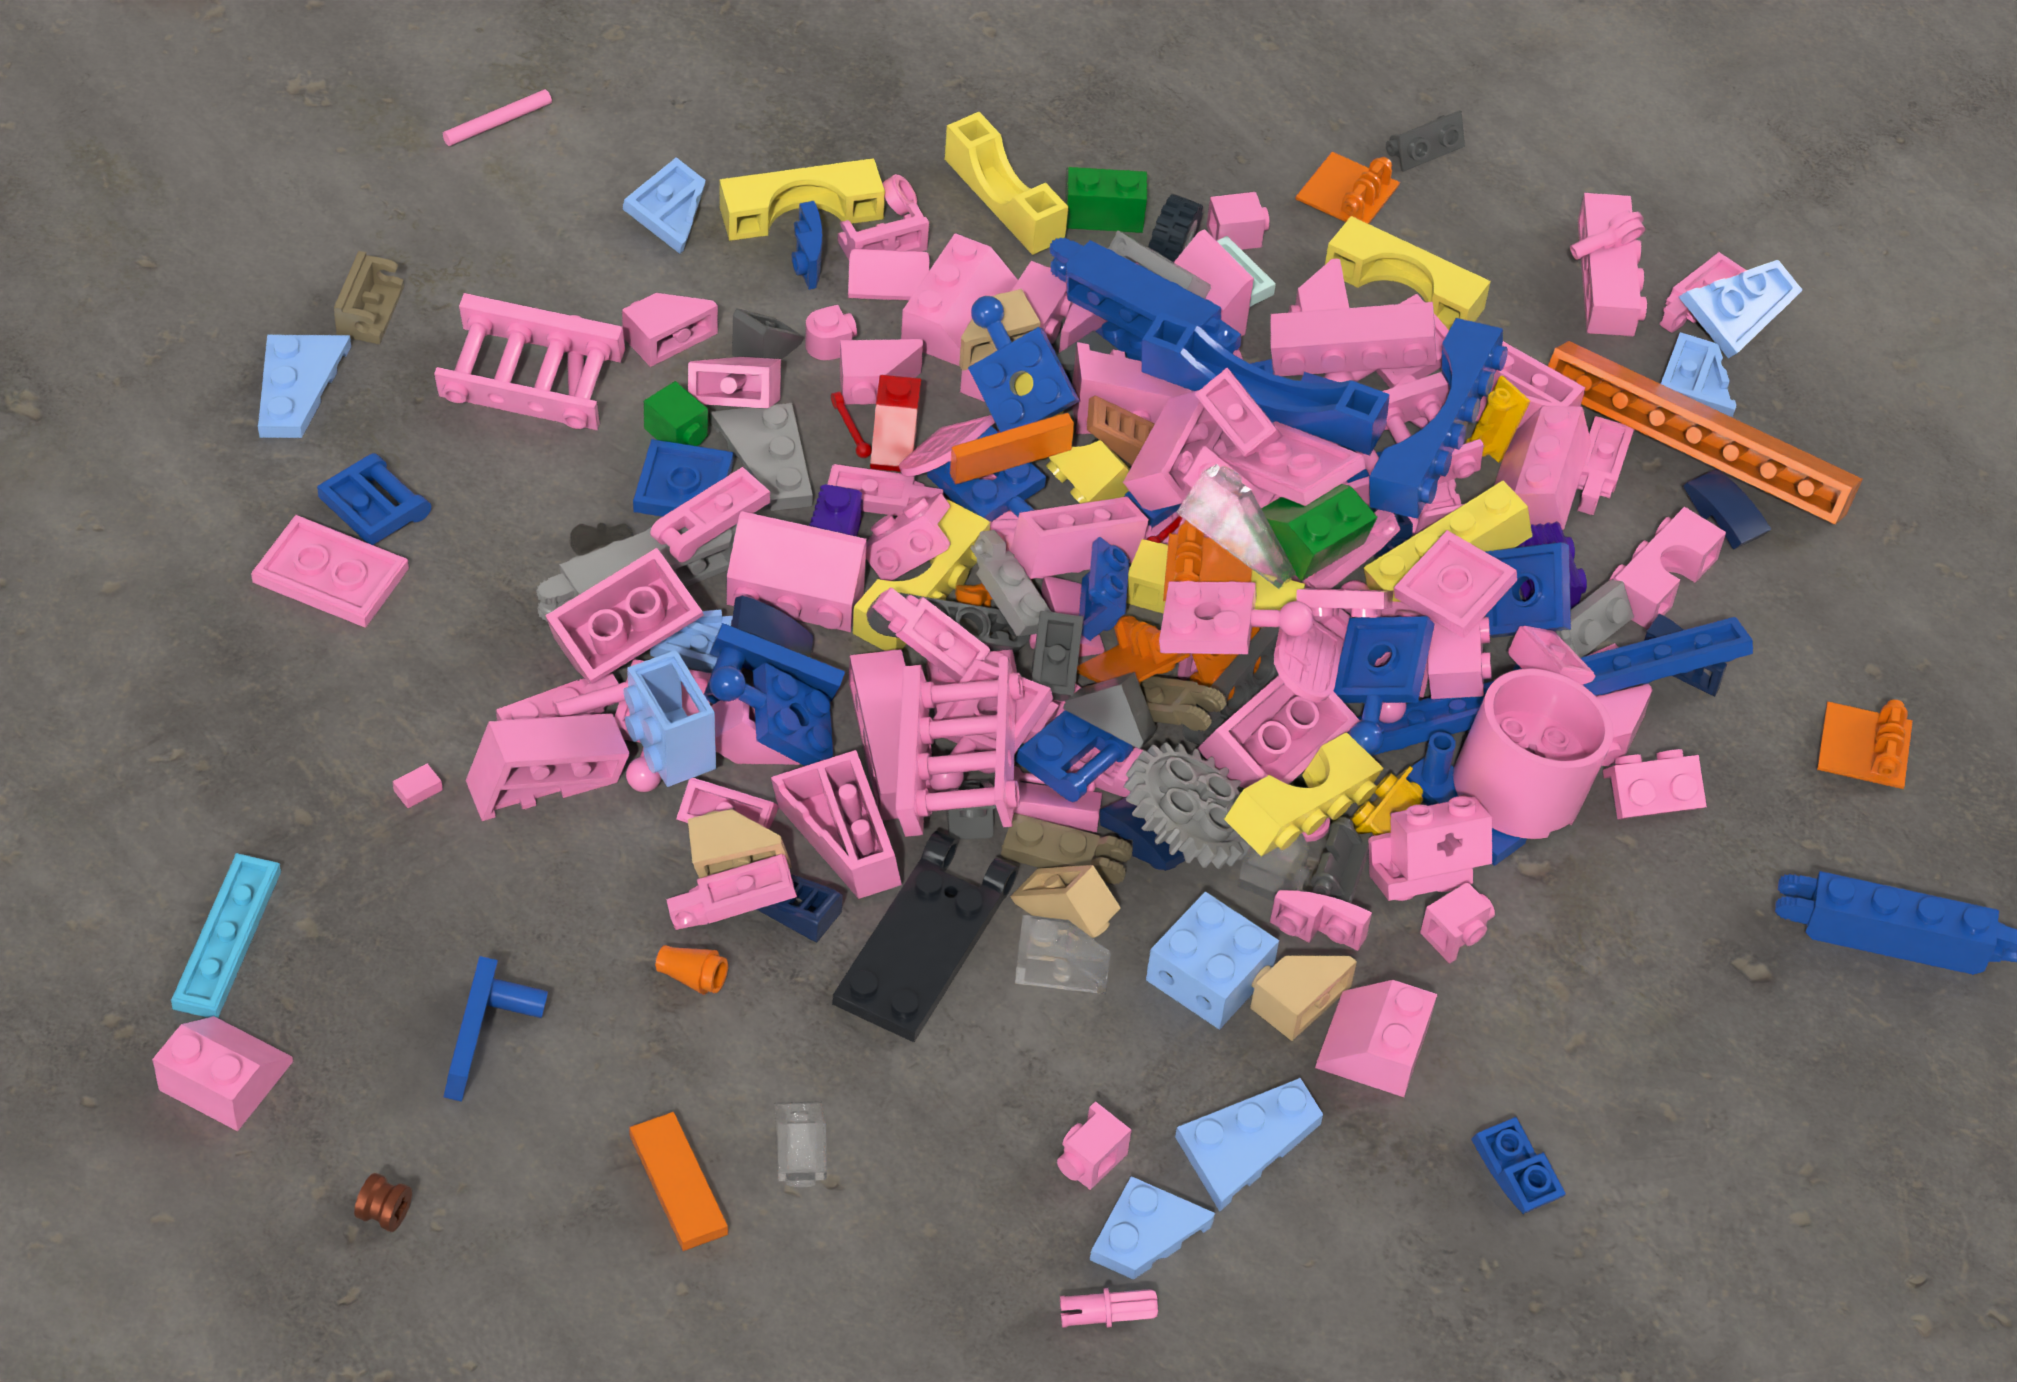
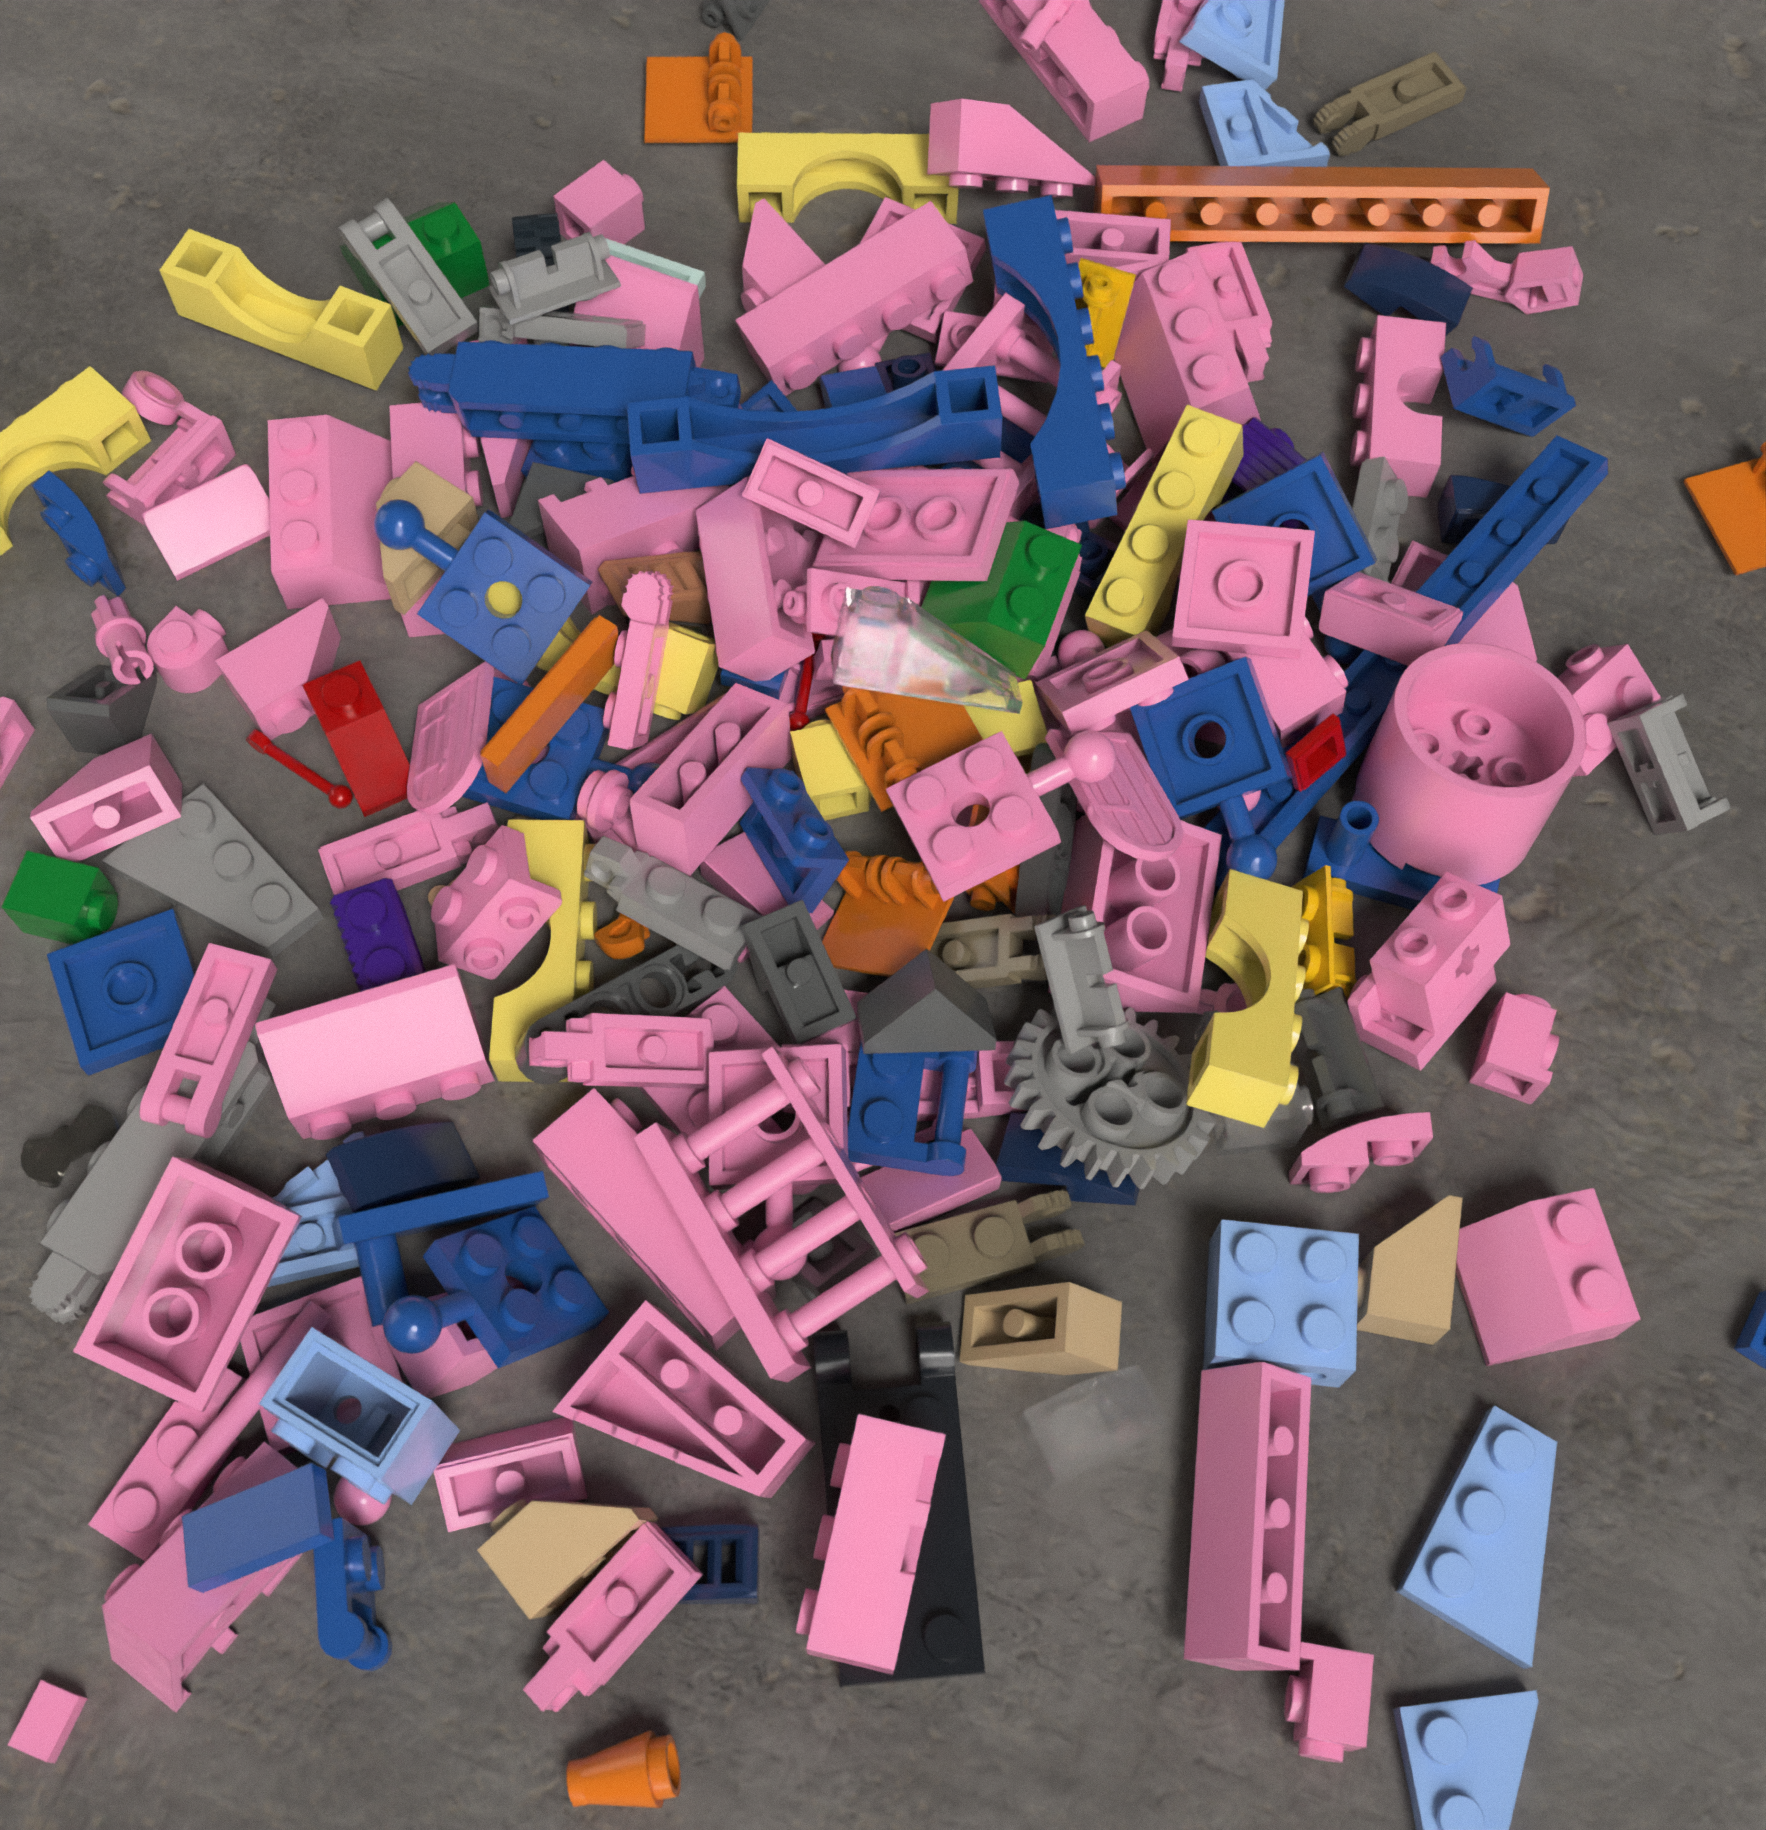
camera: 30 degrees left, 15 degrees up
none -> bright pink axle [91,595,154,685]
none -> blue tile [182,1463,334,1593]
none -> blue plate [314,1517,392,1671]
none -> light grey plate [337,198,479,356]
none -> light grey hinge [489,232,621,325]
none -> bright pink plate [577,770,633,832]
none -> bright pink hinge [603,571,674,750]
none -> bright pink wedge [796,1414,946,1675]
none -> bright pink slope [928,99,1096,198]
none -> light grey hinge [1034,905,1130,1054]
none -> bright pink brick [1184,1362,1311,1671]
none -> red slope [1285,713,1347,792]
none -> dark tan hinge [1313,51,1467,157]
none -> bright pink piece [1431,240,1583,315]
none -> blue hinge [1441,336,1576,437]
none -> light grey hinge [1607,693,1731,835]

